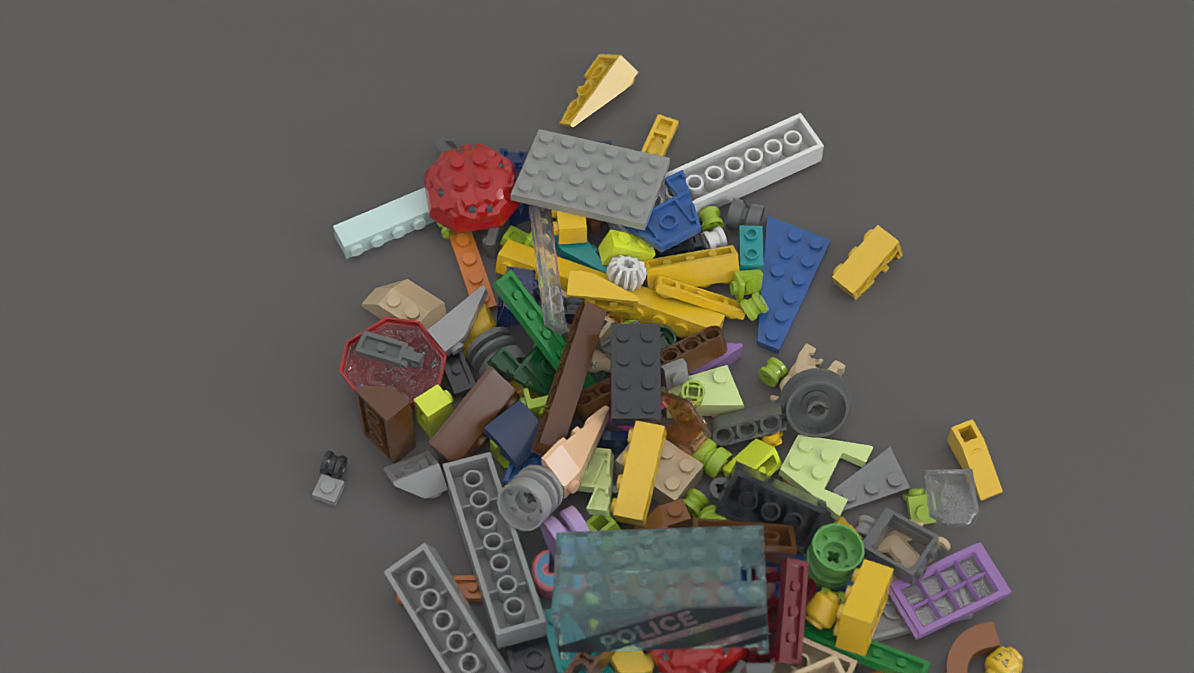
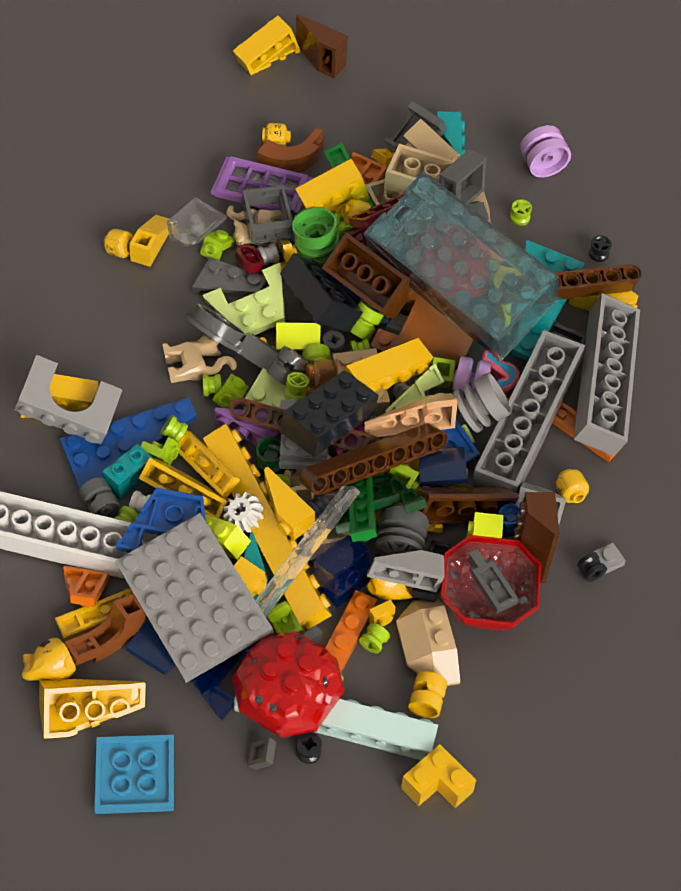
camera: 140 degrees left, 5 degrees down
none -> light grey arch [14,355,123,444]
none -> yellow piece [22,638,76,681]
none -> orange wing [63,566,109,607]
none -> dark orange arch [64,593,146,666]
none -> dark azure plate [95,735,174,814]
none -> yellow head [104,229,134,258]
none -> lime bracket [213,373,249,409]
none -> dark red plate [235,245,264,274]
none -> dark grey wheel [266,345,308,386]
none -> black wheel [296,732,322,764]
none -> lime wheel [359,623,390,654]
none -> yellow plate [368,599,396,626]
none -> yellow brick [401,744,476,808]
none -> yellow wheel [408,671,448,718]
none -> blue wheel [499,503,520,535]
none -> yellow head [555,469,589,503]

